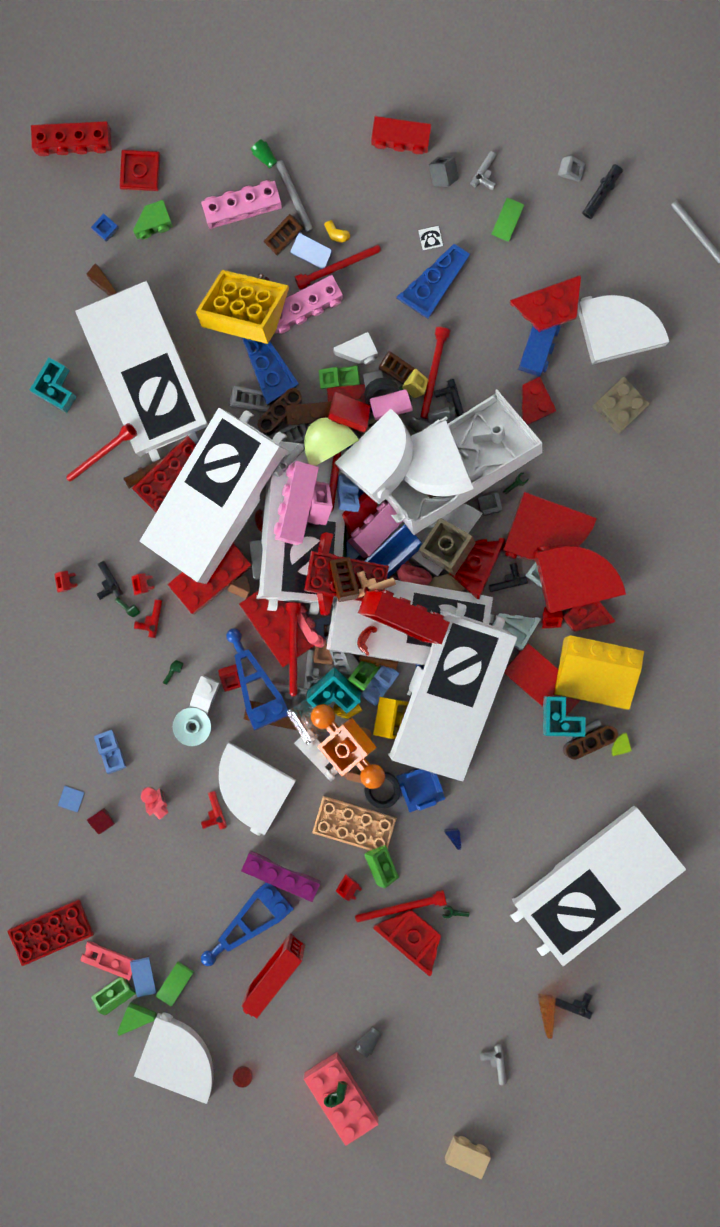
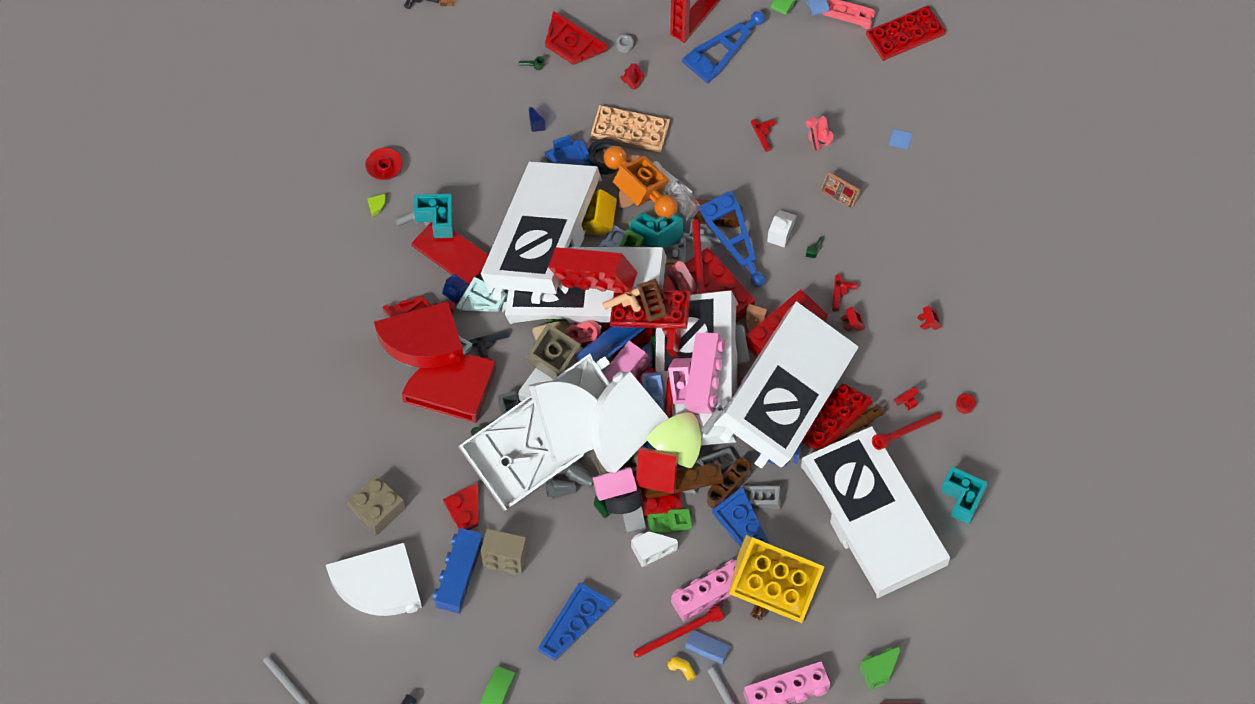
camera: 175 degrees right, 25 degrees down
reddish brown slope [86,263,117,296] -> none
dark red slope [87,808,115,835] -> none
blue tile [91,213,119,242] -> none
medium blue slope [94,730,127,774] -> none
black hose [97,561,123,600] -> none
dark green hand [115,597,140,617] -> none
light aqua dish [172,708,211,746] -> none
red slope [218,664,241,692] -> none
white brick [219,742,296,836] -> none
magenta arch [241,850,321,902] -> none
reddish brown slope [263,214,305,255] -> none
red piece [355,890,447,923] -> none
clear red piece [357,626,377,656] -> none
bright green slope [364,845,399,888] -> none
reddish brown slope [379,351,420,385] -> none
light yellow slope [402,369,428,398] -> none
white sticker [418,226,443,250] -> none
red piece [420,327,451,419] -> none
black hose [434,379,464,417] -> none
red wing [449,538,505,600] -> none
red wing [510,275,581,332] -> none
white piece [510,806,686,966] -> none
yellow slope [554,635,644,710] -> none
reddish brown beam [563,725,618,760] -> none
none -> red dish [365,148,402,180]
none -> clear blue slope [442,274,468,303]
none -> dark tan brick [481,529,528,575]
none -> light grey tile [616,34,634,53]
none -> slope [821,172,860,208]
none -> red tile [893,387,918,411]
none -> red tile [955,394,976,414]

